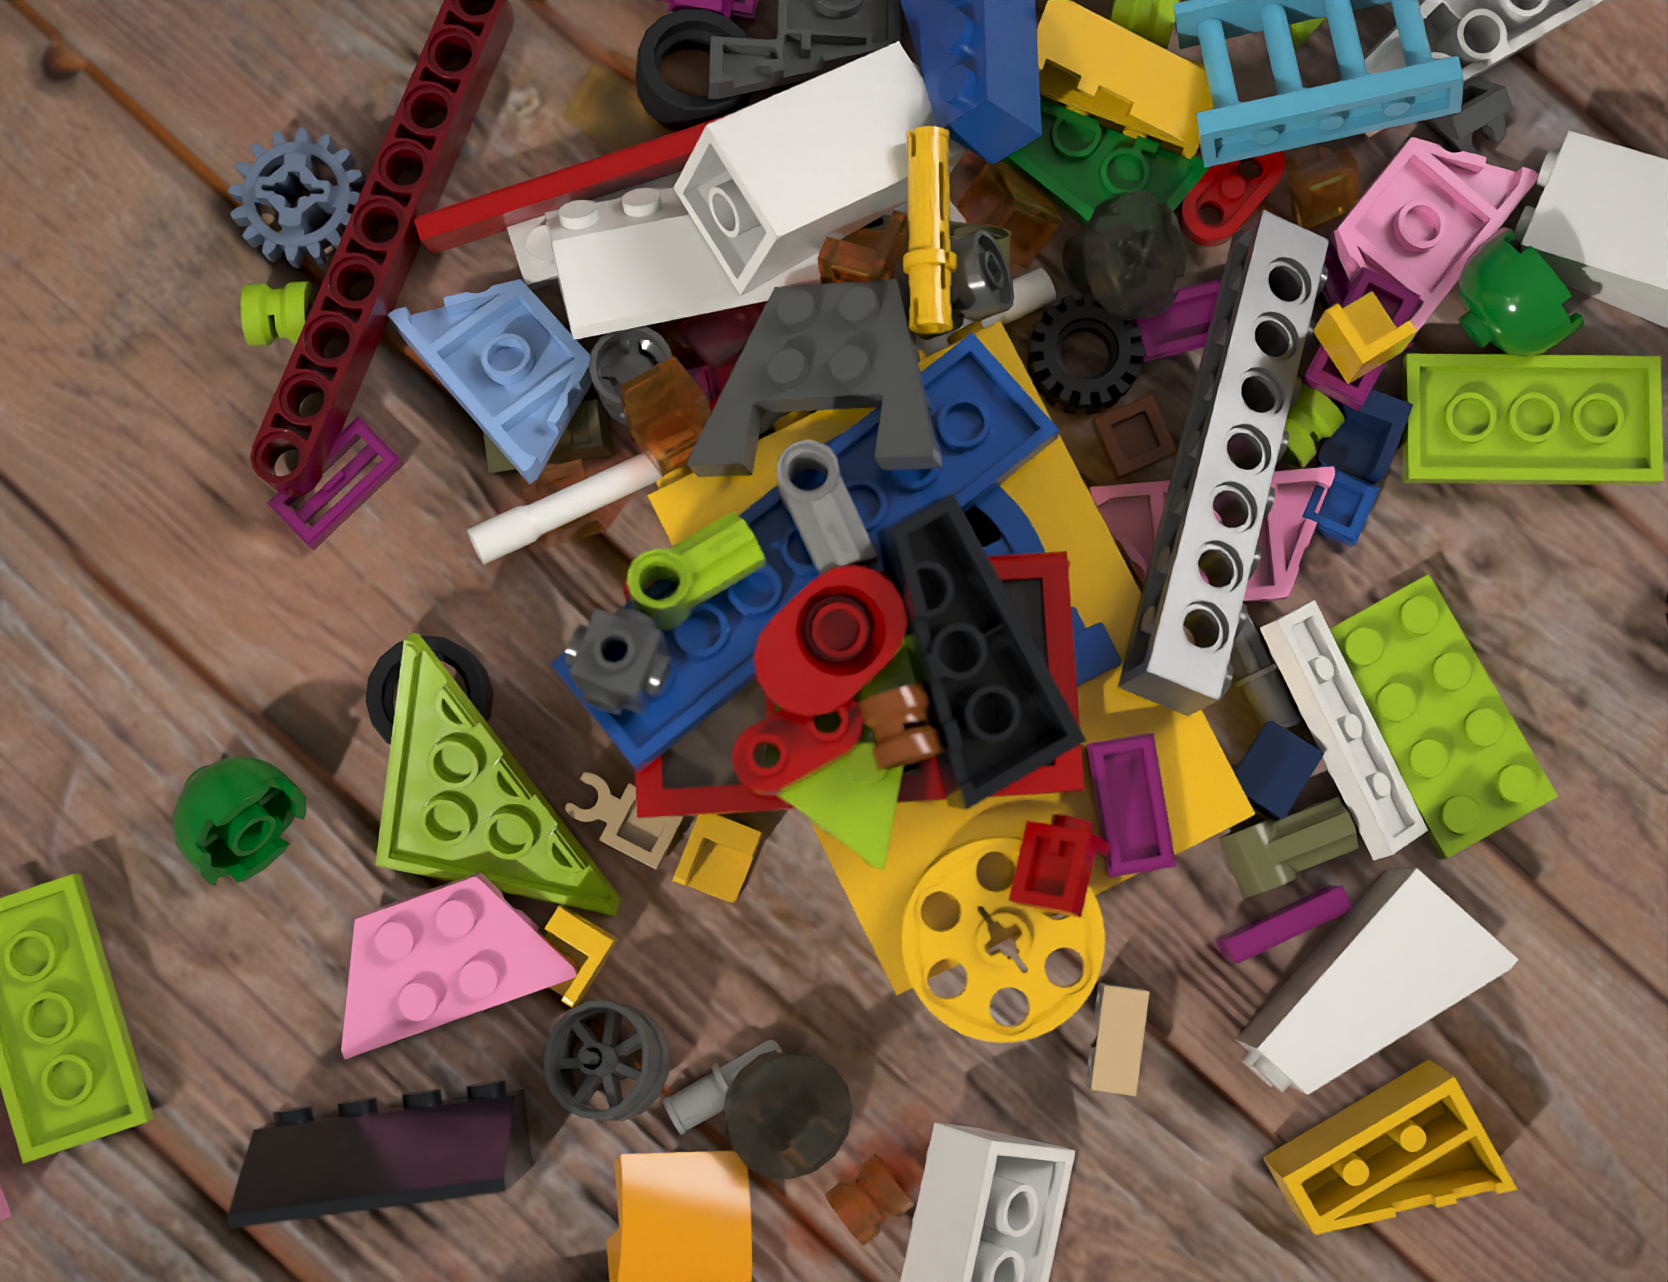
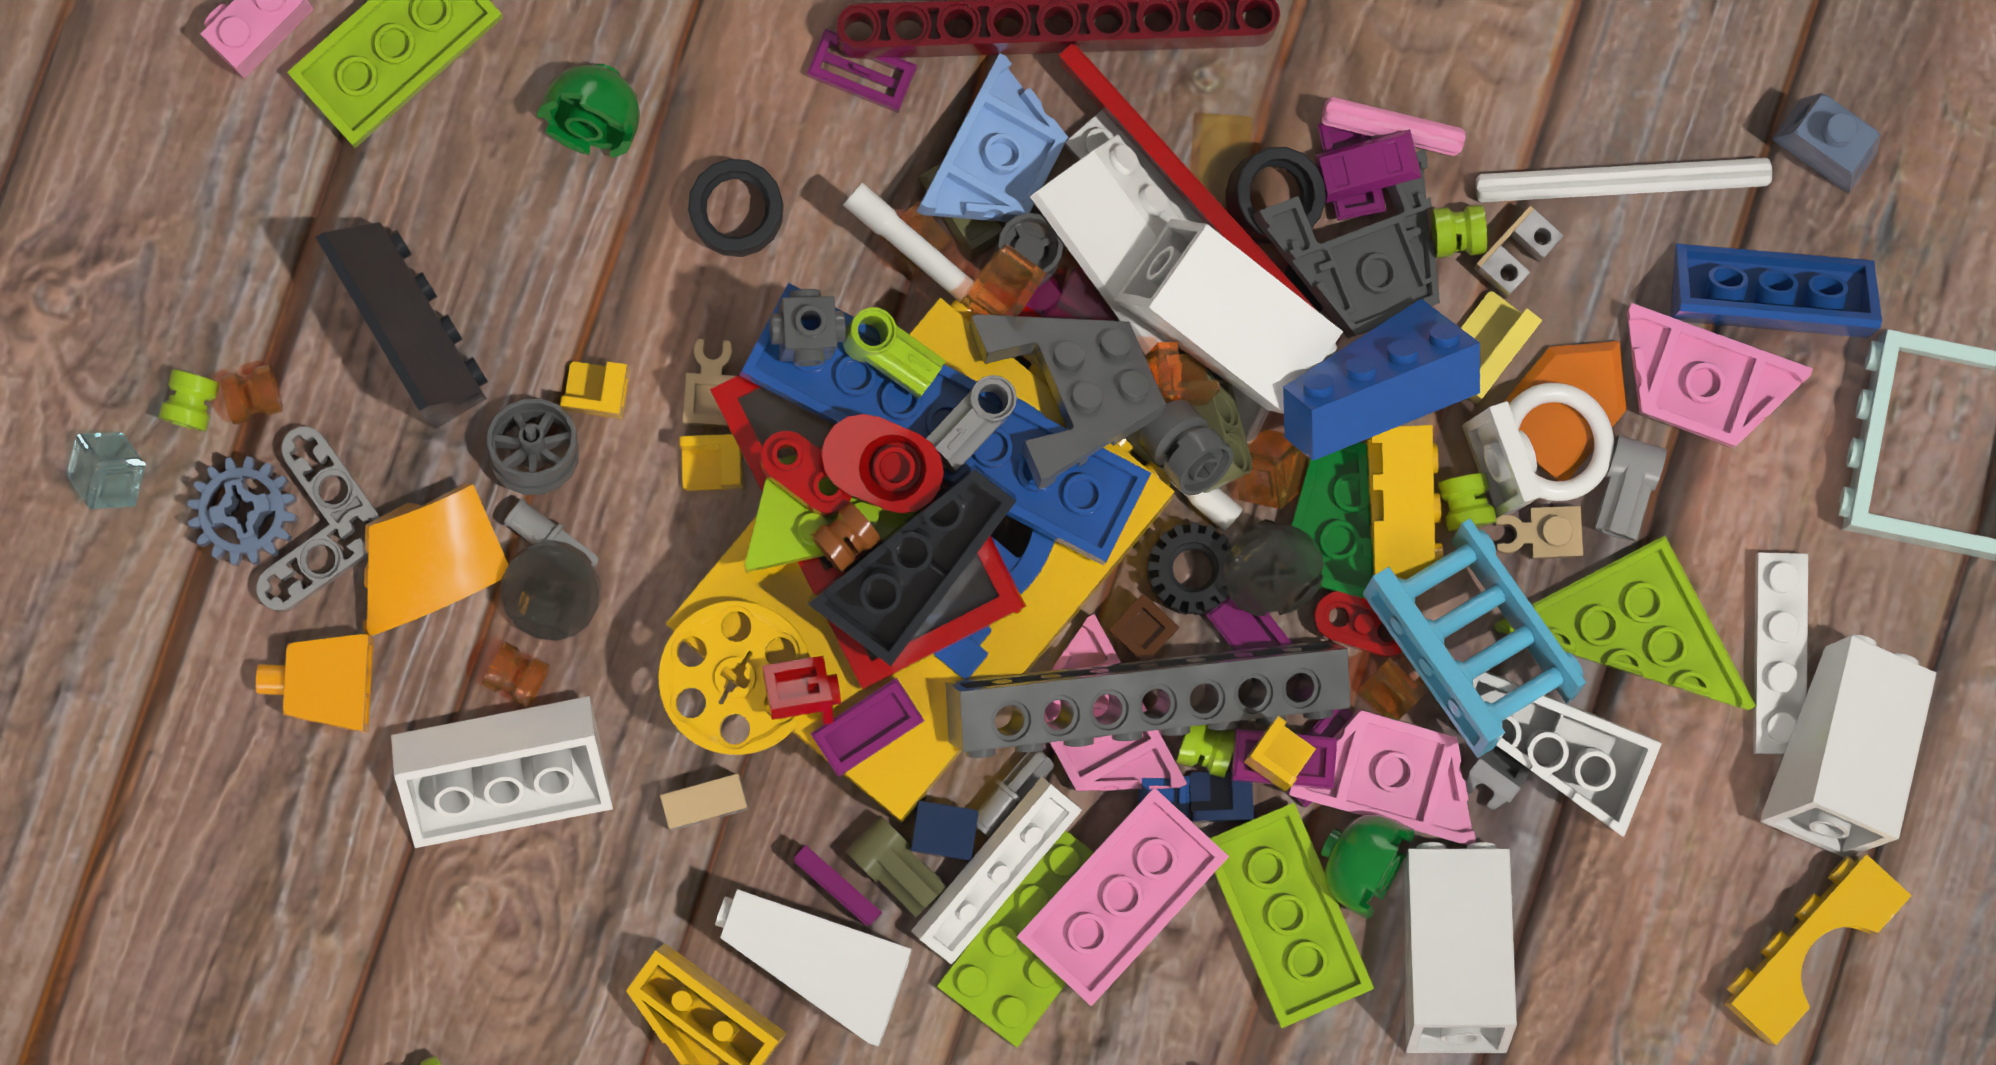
camera: 60 degrees right, 0 degrees up
bright pink wing [341,872,580,1059] -> none
lime tile [375,632,621,916] -> none
yellow pin [903,126,957,334] -> none
none -> bright pink plate [1017,787,1229,1006]

